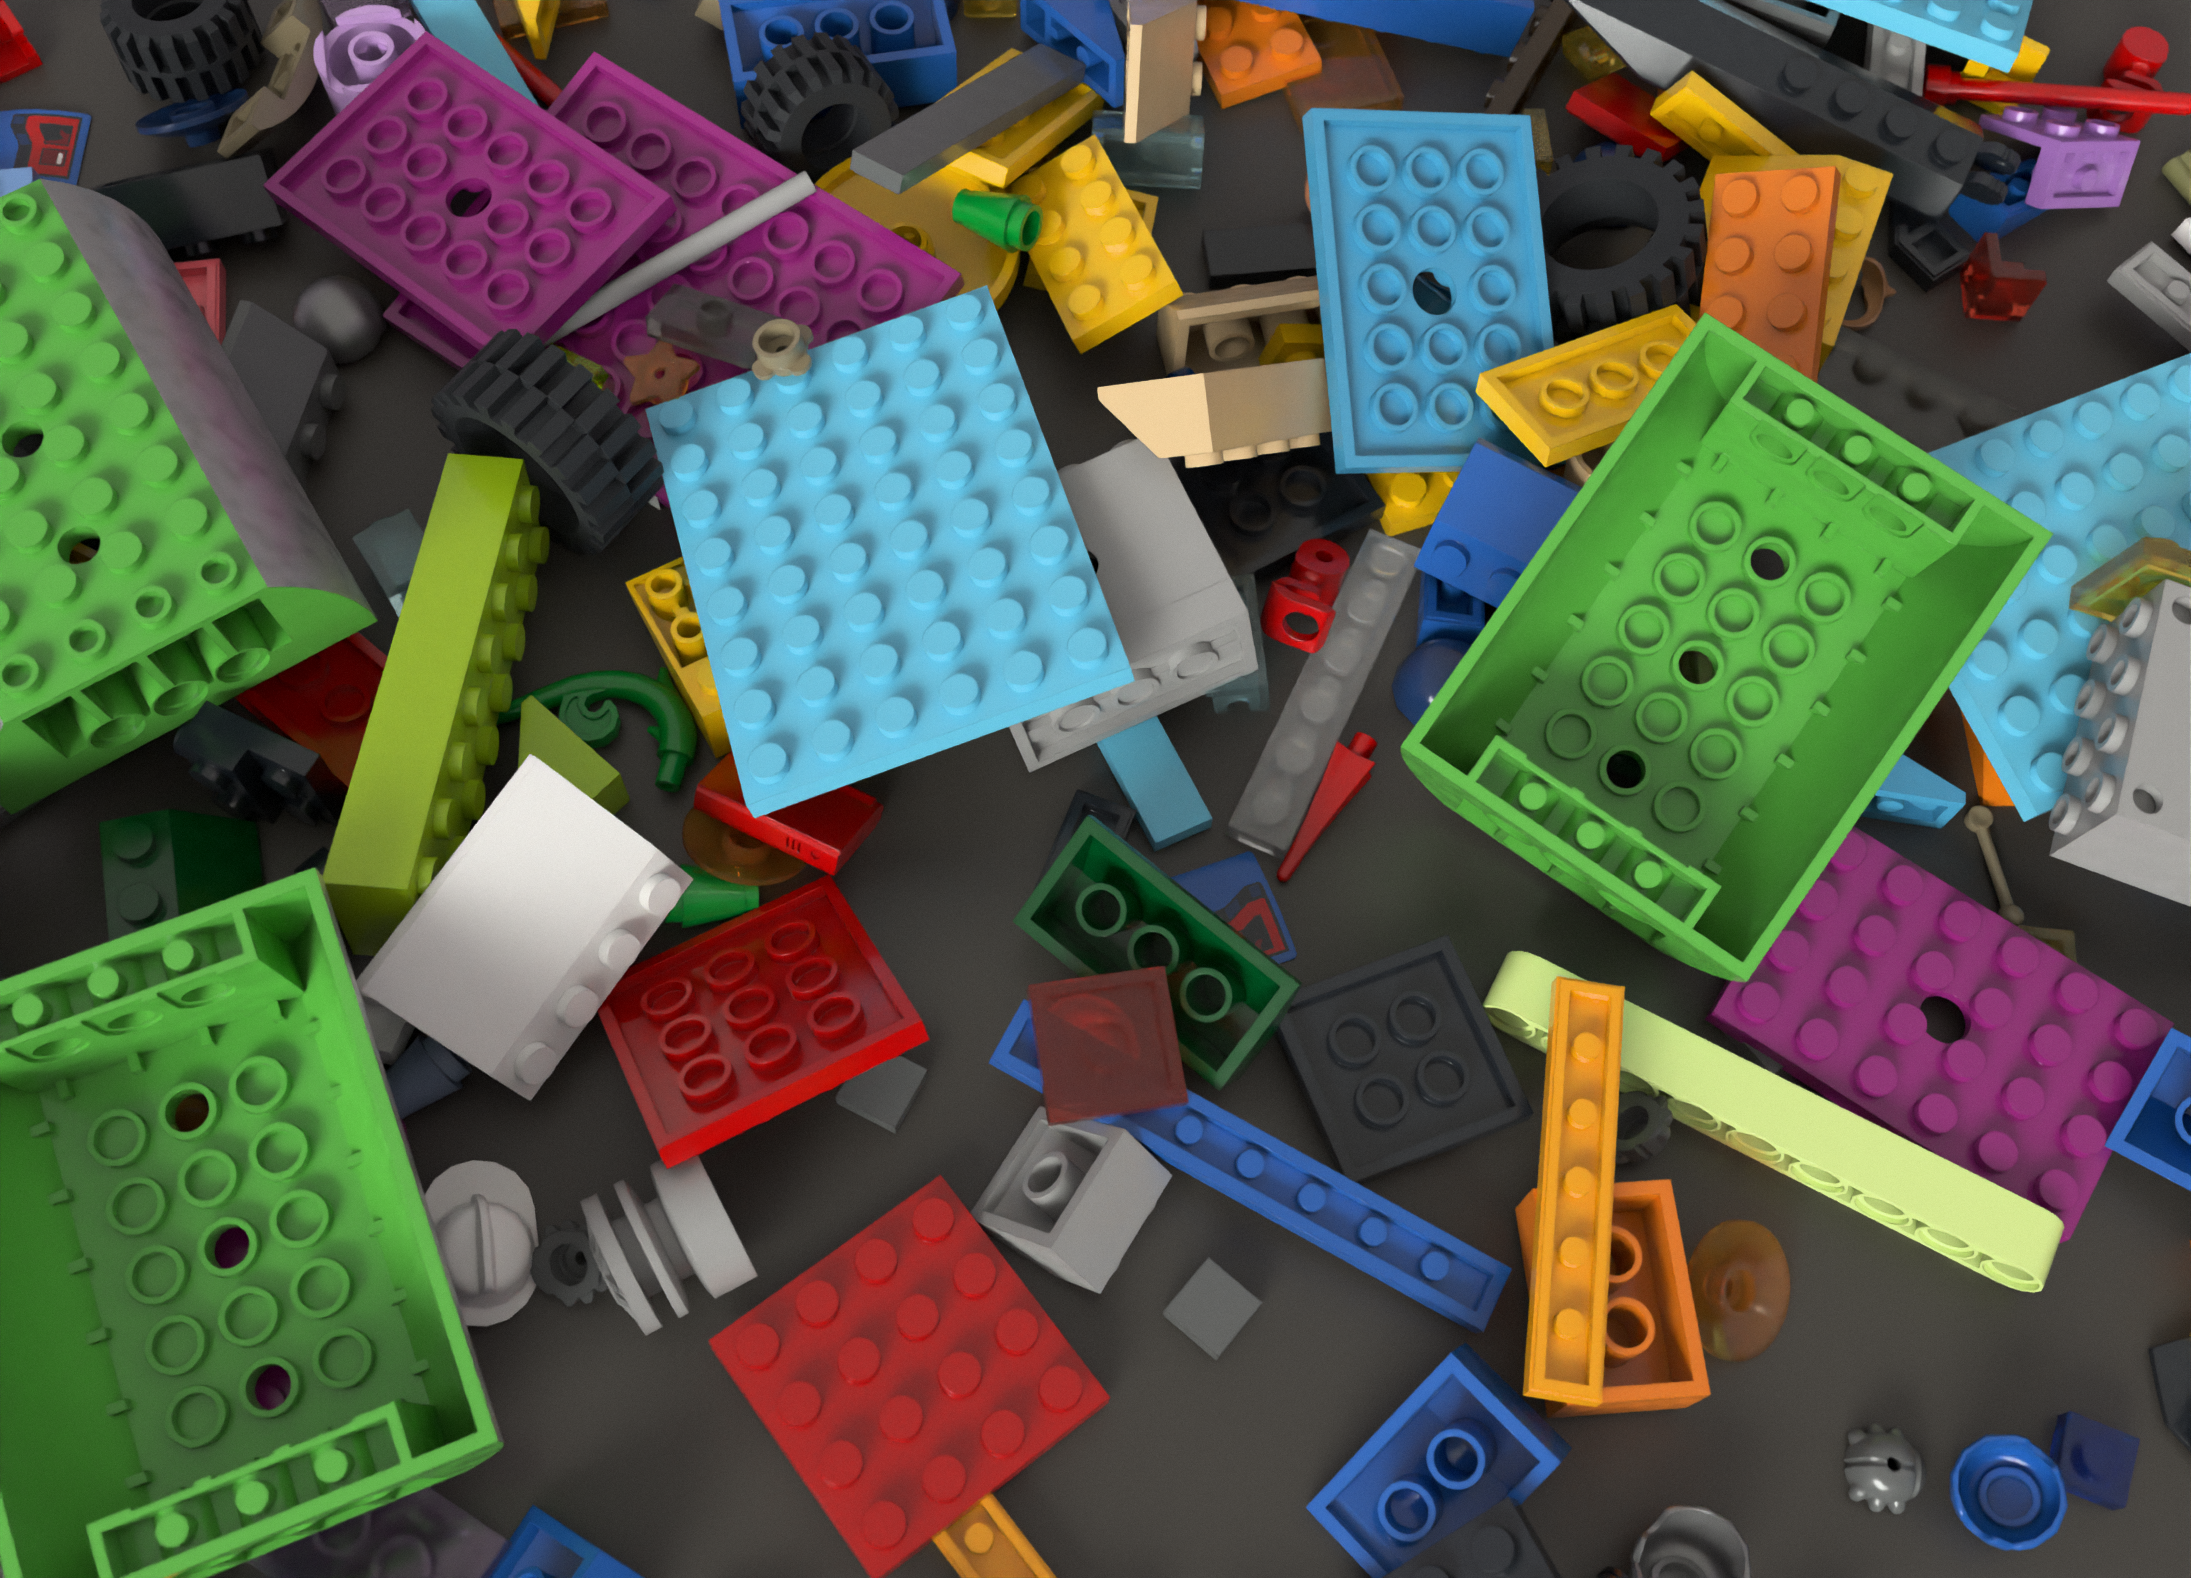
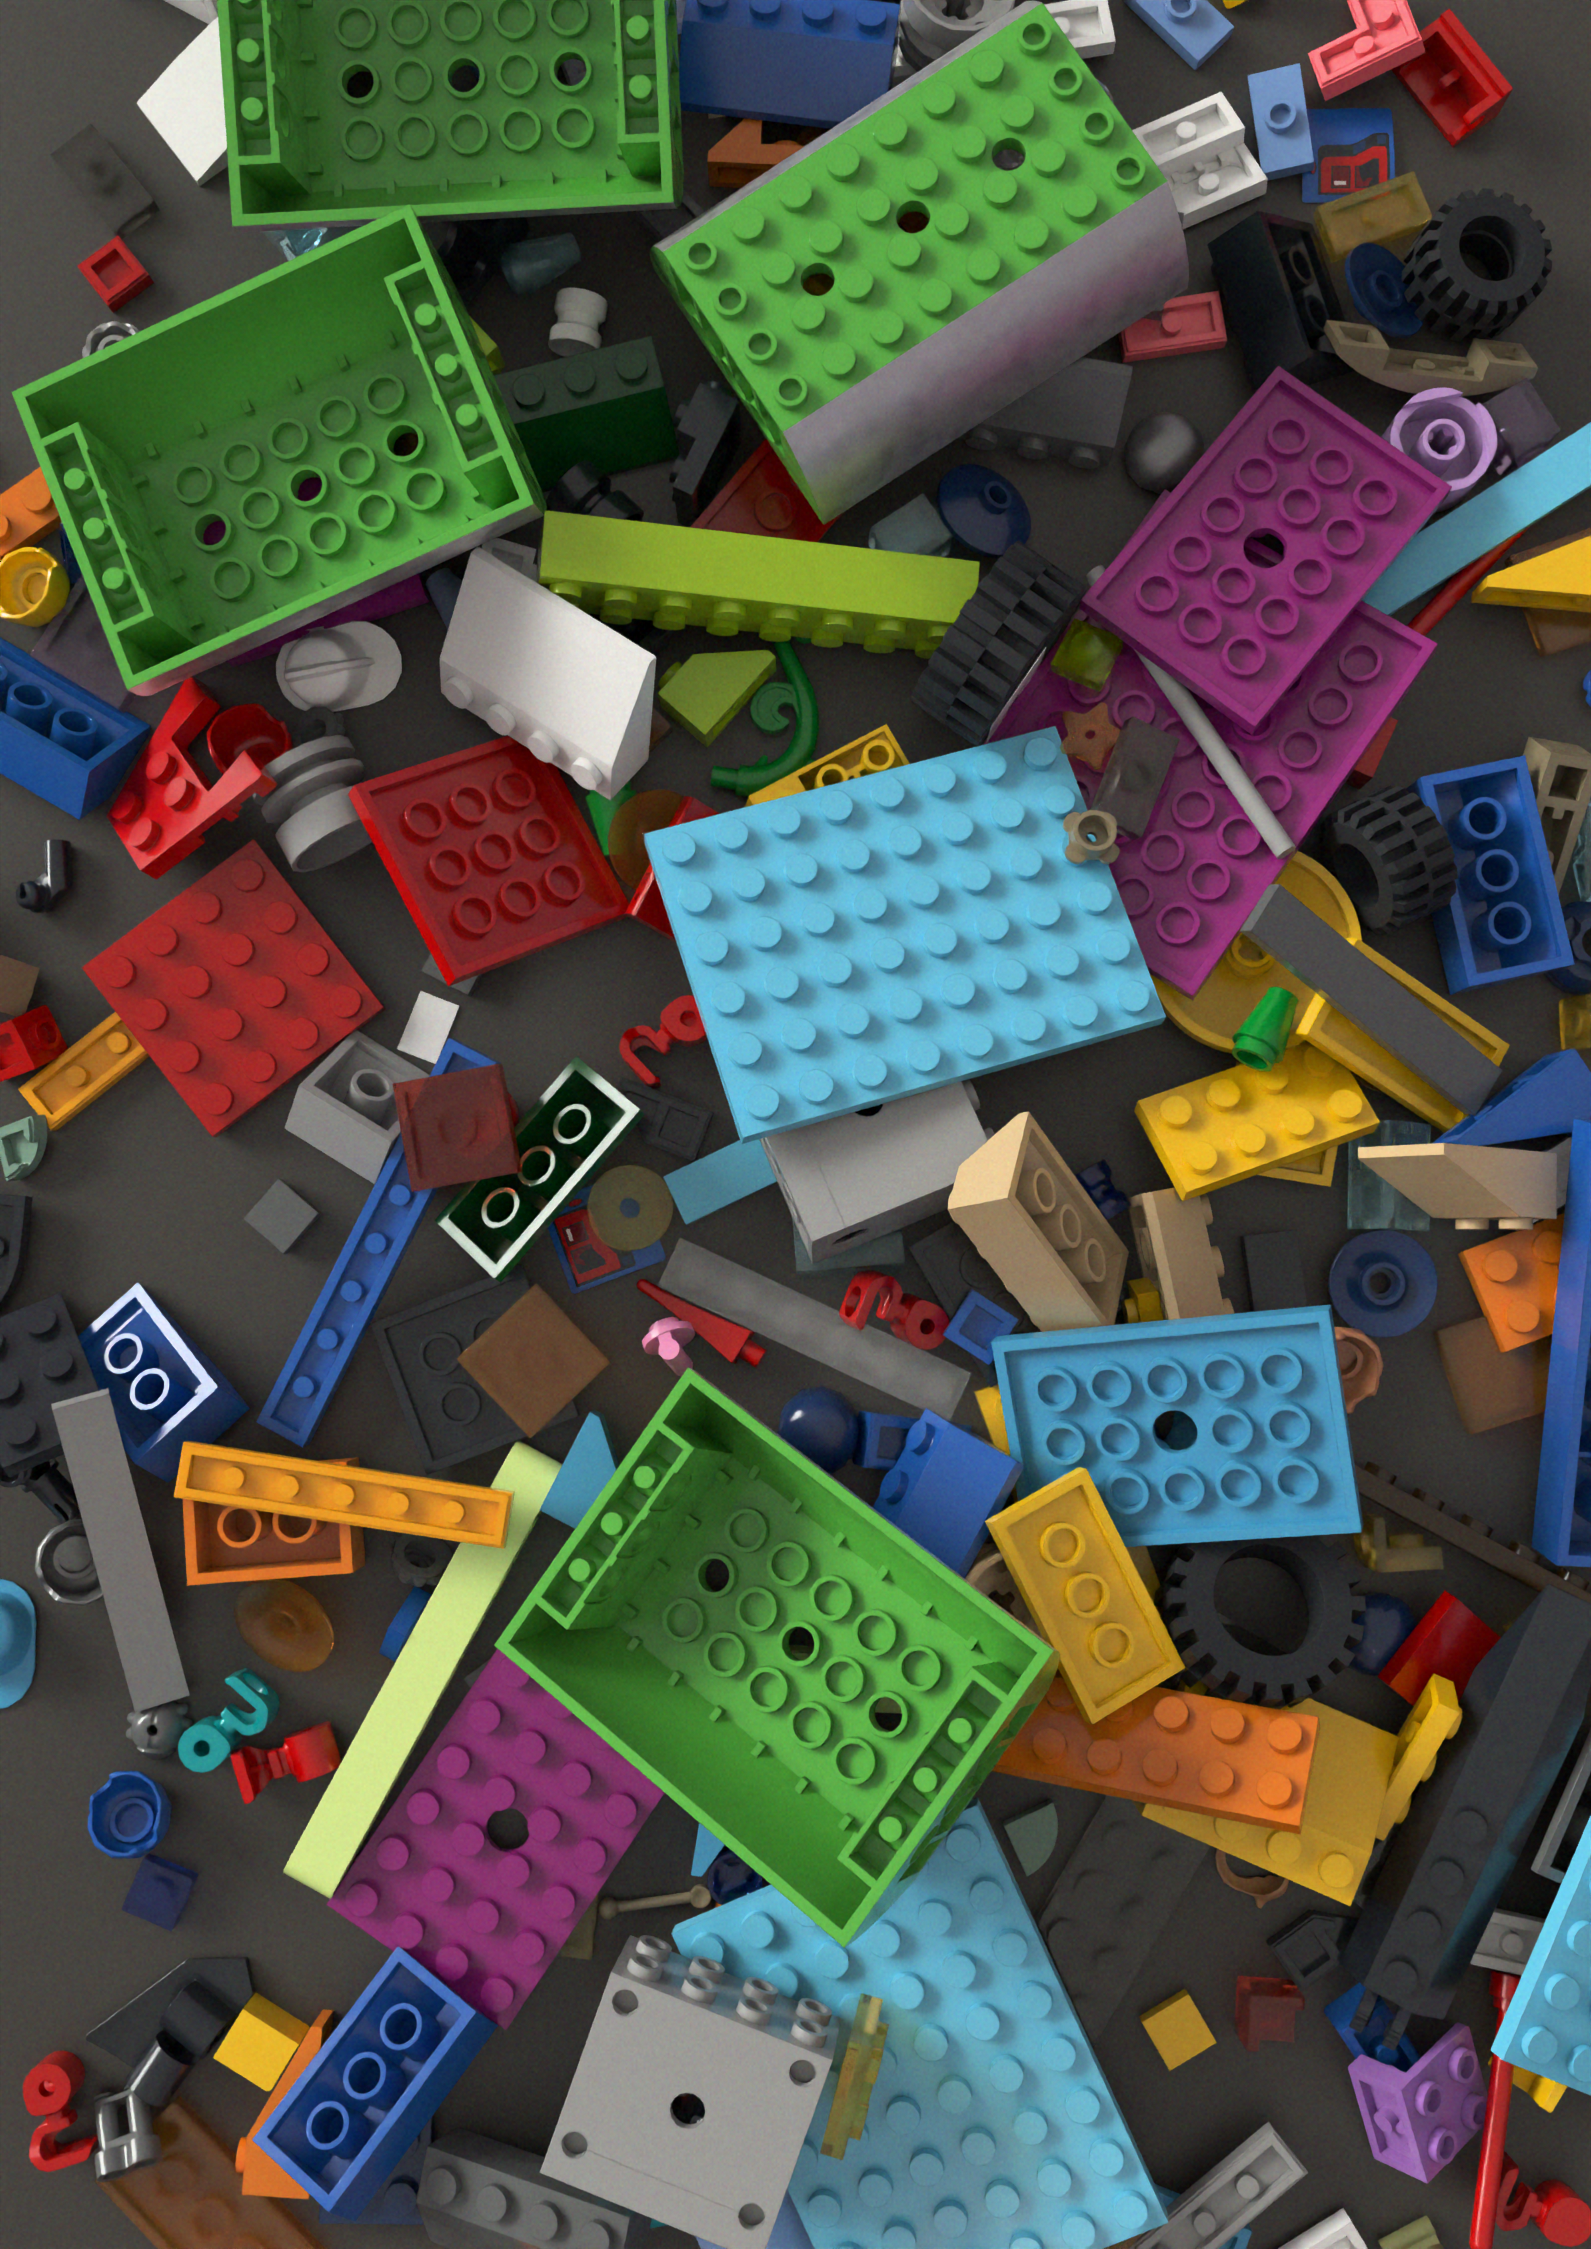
camera: 95 degrees right, 20 degrees up
none -> light grey tile [51,1388,190,1713]
none -> red wing [107,676,278,880]
none -> teal leg [178,1668,280,1773]
none -> red hair [207,703,294,774]
none -> red leg [230,1721,342,1804]
none -> blue tile [379,1586,431,1662]
none -> white sticker [397,991,459,1064]
none -> clear orange tile [457,1284,611,1438]
none -> dark azure slope [540,1409,620,1528]
none -> white wheel [548,288,608,357]
none -> clear yellow piece [587,1165,673,1252]
none -> red leg [619,995,707,1089]
none -> bright pink plate [642,1317,695,1376]
none -> clear blue wheel [707,1845,762,1905]
none -> dark blue dish [936,464,1031,558]
none -> blue plate [942,1289,1019,1365]
none -> yellow tile [1139,1989,1217,2071]
none -> clear yellow plate [1313,171,1432,262]
none -> dark blue dish [1328,1230,1438,1338]

